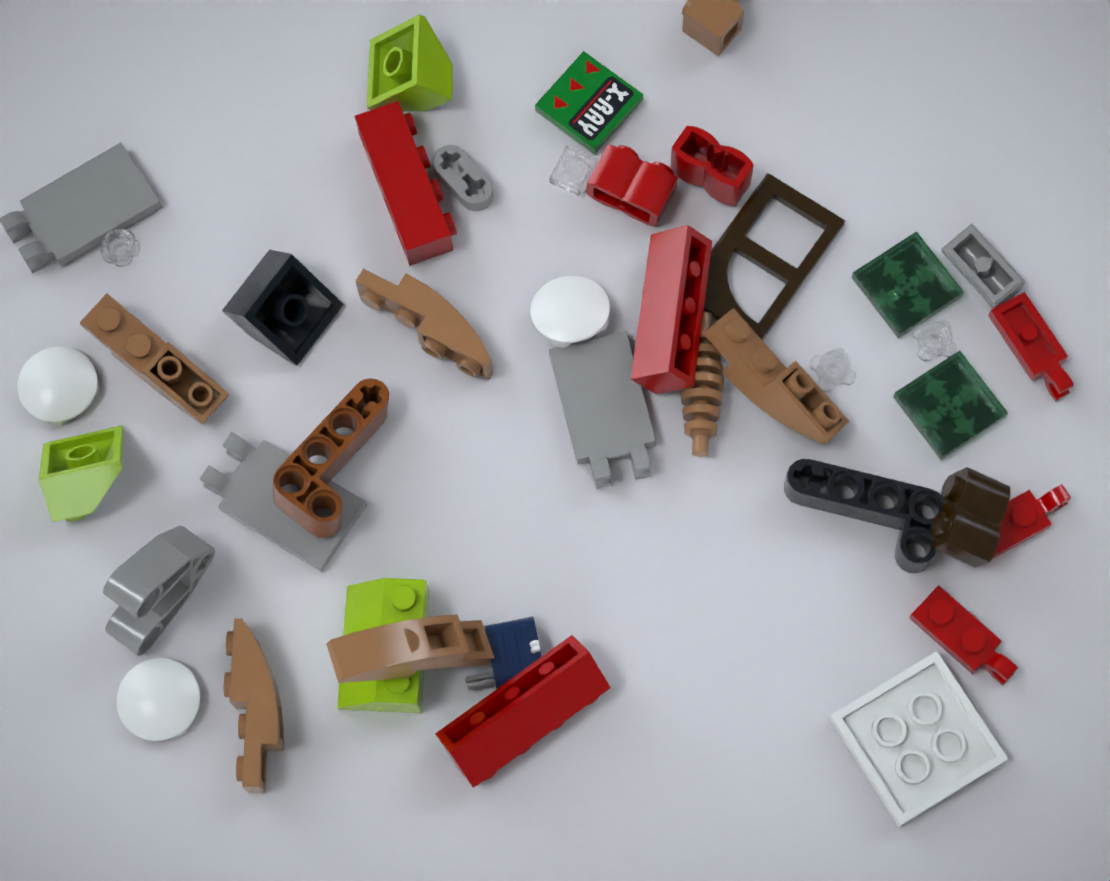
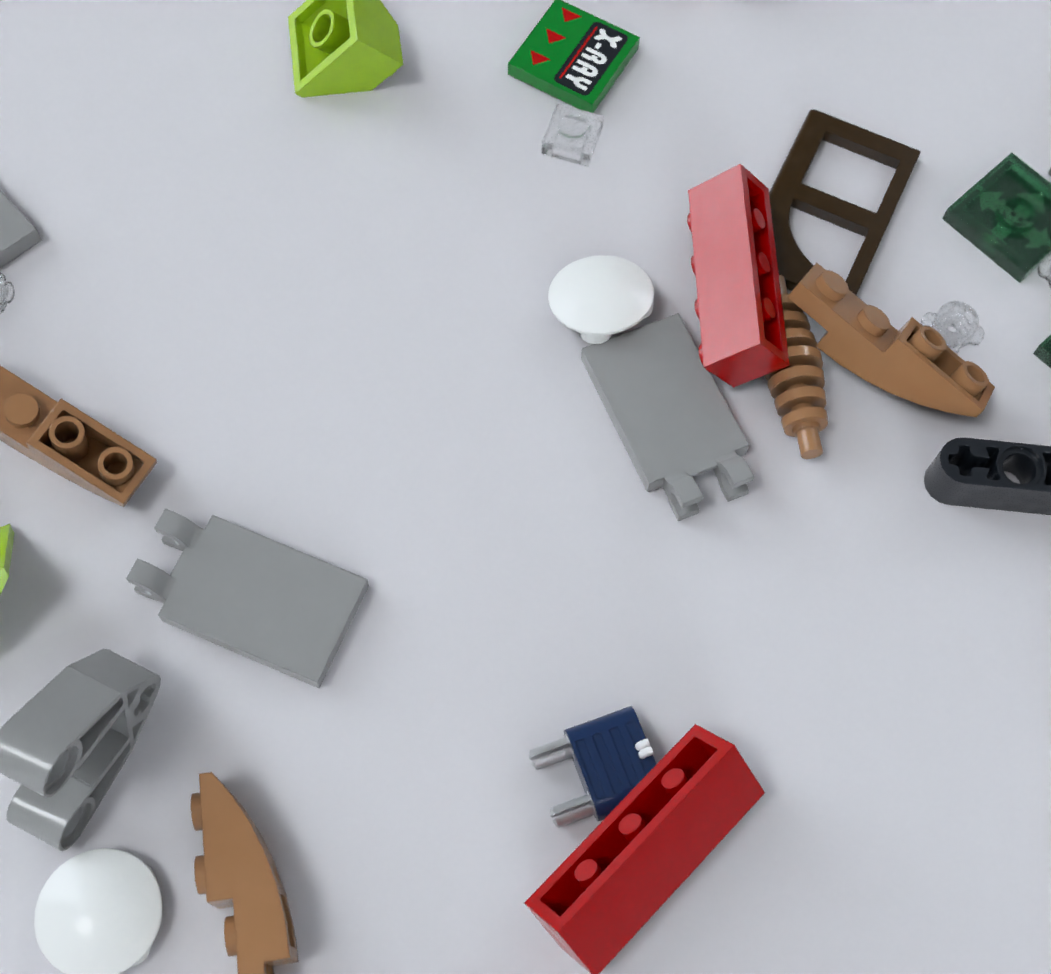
camera: 15 degrees left, 5 degrees down
black slope [222,249,344,366] -> none
dark orange beam [273,378,389,538] -> none
medium nougat slope [326,614,494,683] -> none
lime slope [337,578,430,713] -> none
red brick [354,101,457,266] -> none
medium nougat slope [355,268,493,379] -> none
light grey beam [433,145,494,211] -> none
red brick [586,145,678,227] -> none
red brick [670,126,754,206] -> none

